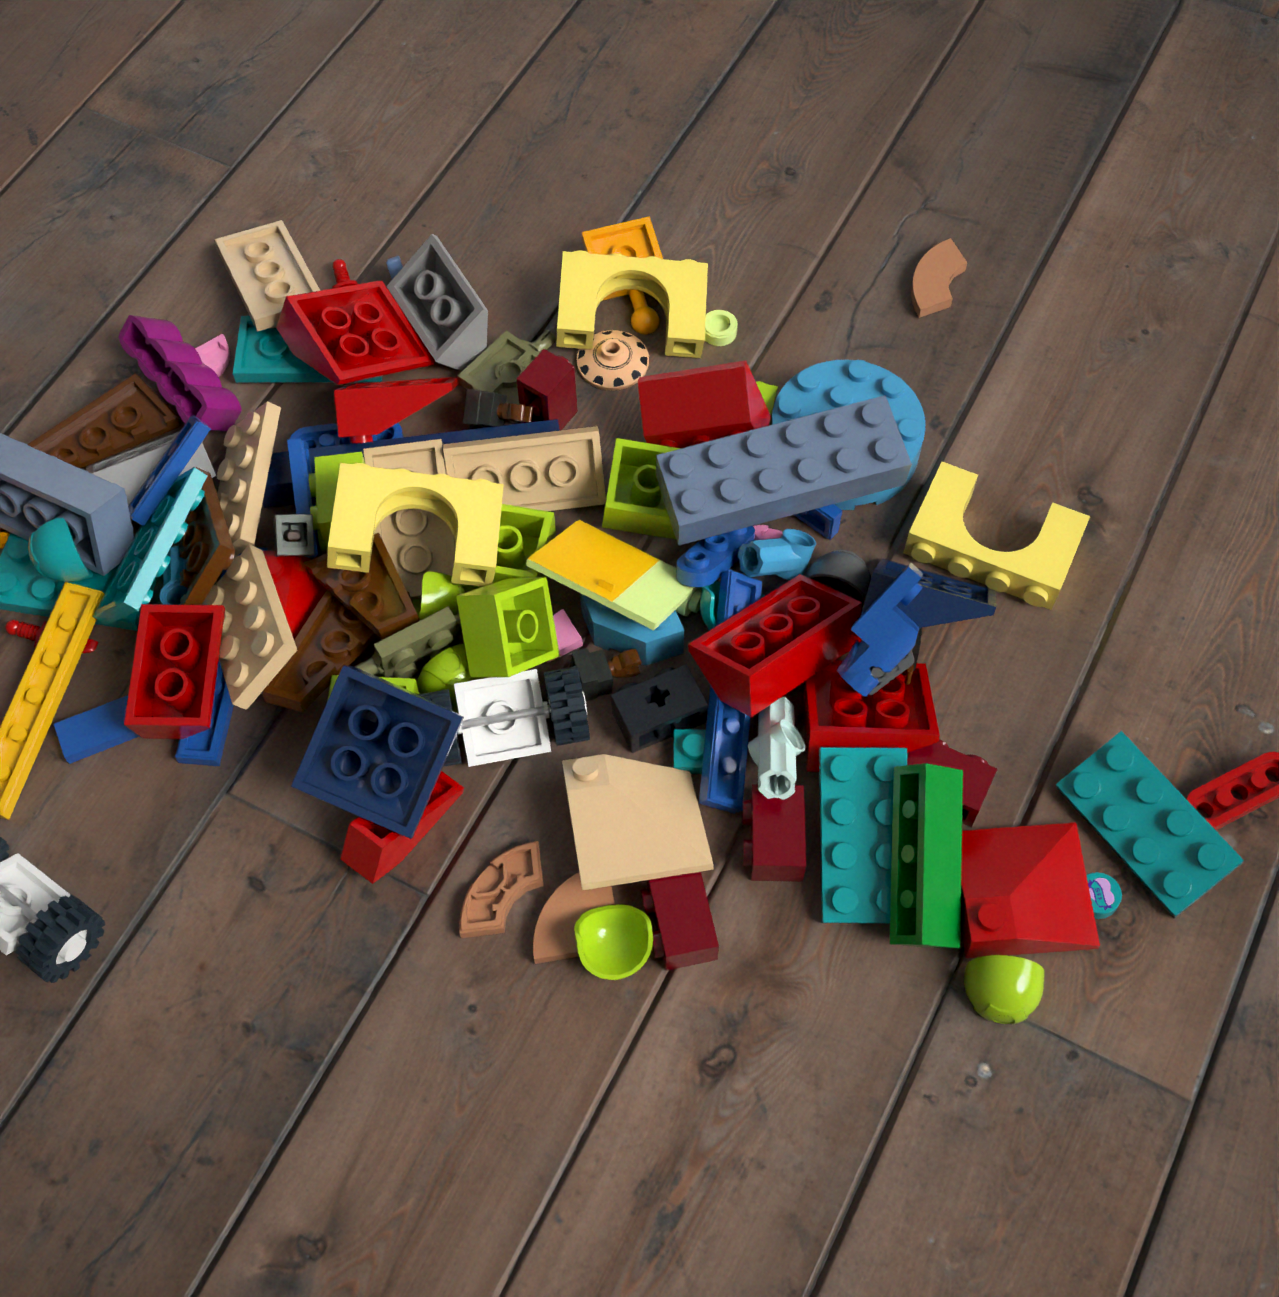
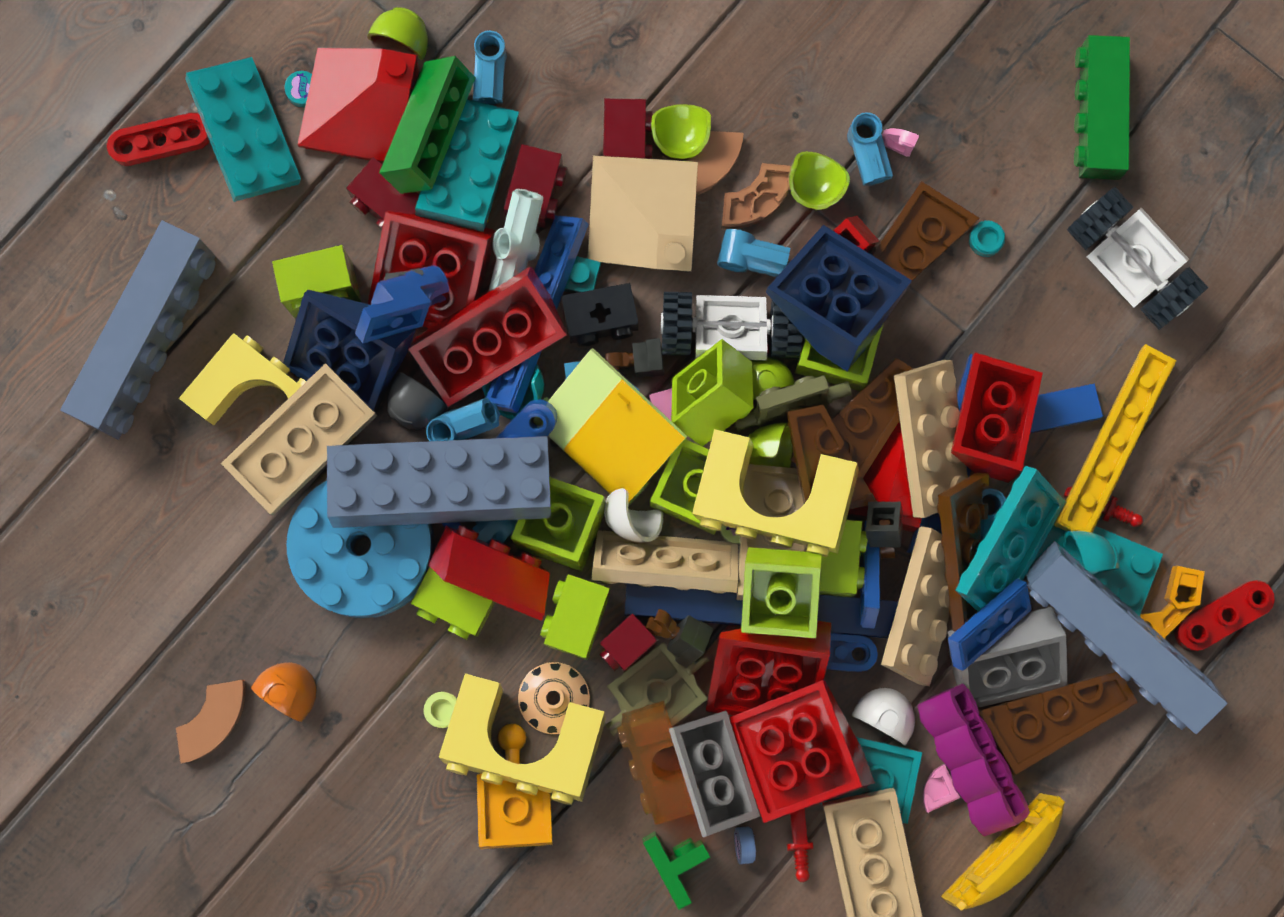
camera: 170 degrees left, 20 degrees up
none -> sand blue brick [60,220,216,440]
none -> tan plate [221,363,377,516]
none -> orange helmet [251,662,316,722]
none -> lime brick [272,245,362,318]
none -> dark azure piece [473,30,507,105]
none -> lime brick [540,574,610,660]
none -> white helmet [604,488,663,542]
none -> clear orange arch [617,701,695,825]
none -> green bracket [642,831,710,910]
none -> dark azure piece [717,229,791,277]
none -> lime brick [741,547,822,638]
none -> lime helmet [789,151,850,210]
none -> dark azure piece [847,112,893,186]
none -> white helmet [852,688,915,746]
none -> reddish brown wing [872,181,980,281]
none -> bright pink tile [882,128,919,157]
none -> yellow slope [941,793,1065,911]
none -> teal tile [969,220,1005,257]
none -> green brick [1074,35,1130,180]

